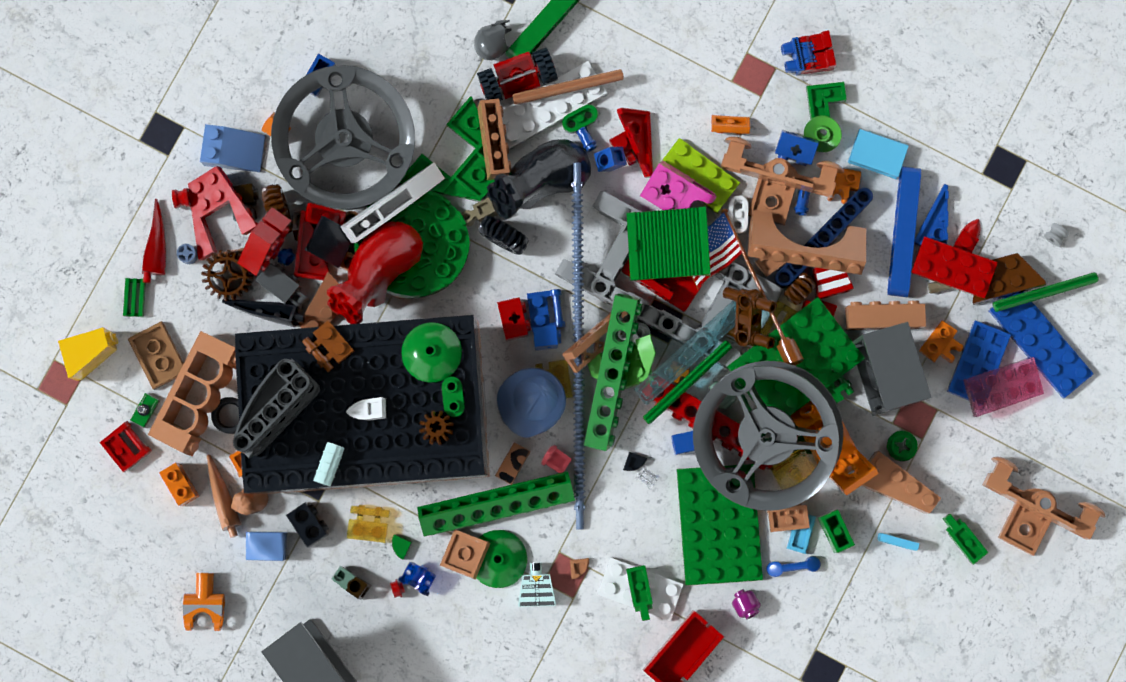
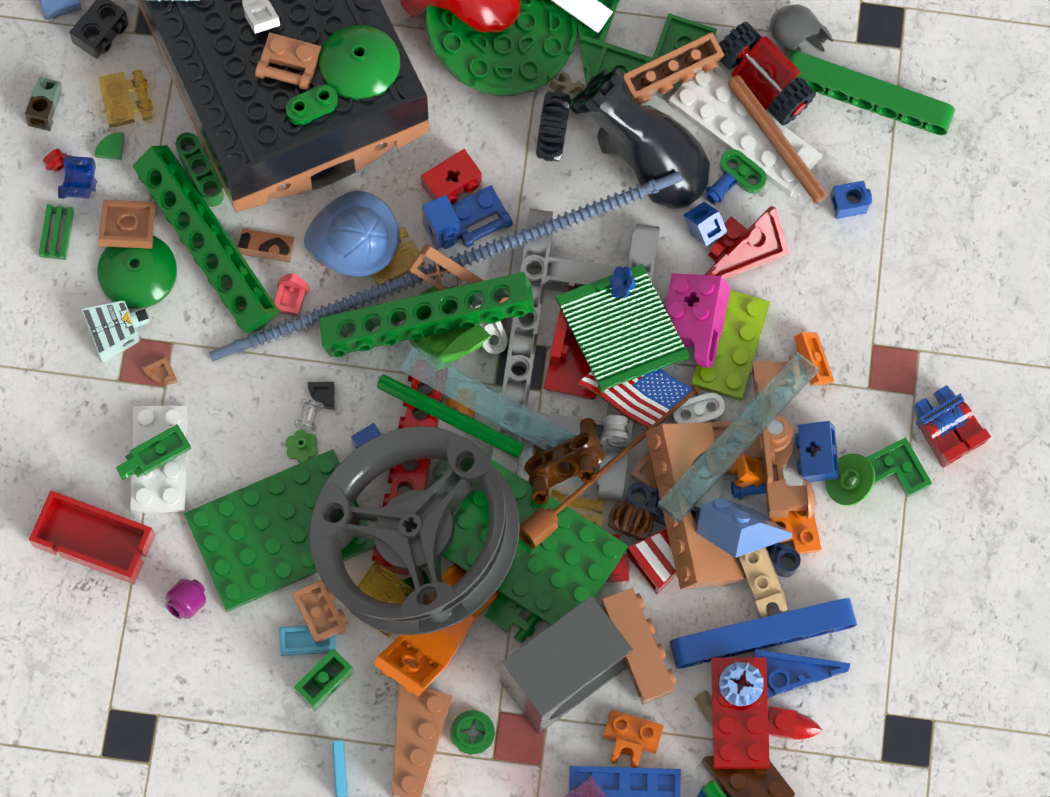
camera: 65 degrees right, 10 degrees down
reddish brown gear [419,411,454,445] -> none
blue bar [766,556,821,577] -> none
medium azure piece [848,129,909,179] -> none
none -> green tile [39,204,74,260]
none -> green beam [175,132,224,207]
none -> nougat plate [255,32,322,91]
none -> bright green plant [286,430,318,463]
none -> light grey wheel [601,415,628,443]
none -> blue plant [609,267,636,298]
none -> clear light blue tile [658,352,819,523]
none -> medium blue slope [696,498,792,558]
none -> light blue gear [719,662,763,706]
none -> orange tile [731,452,765,488]
none -> tan plate [739,547,788,618]
none -> blue brick [830,181,872,219]

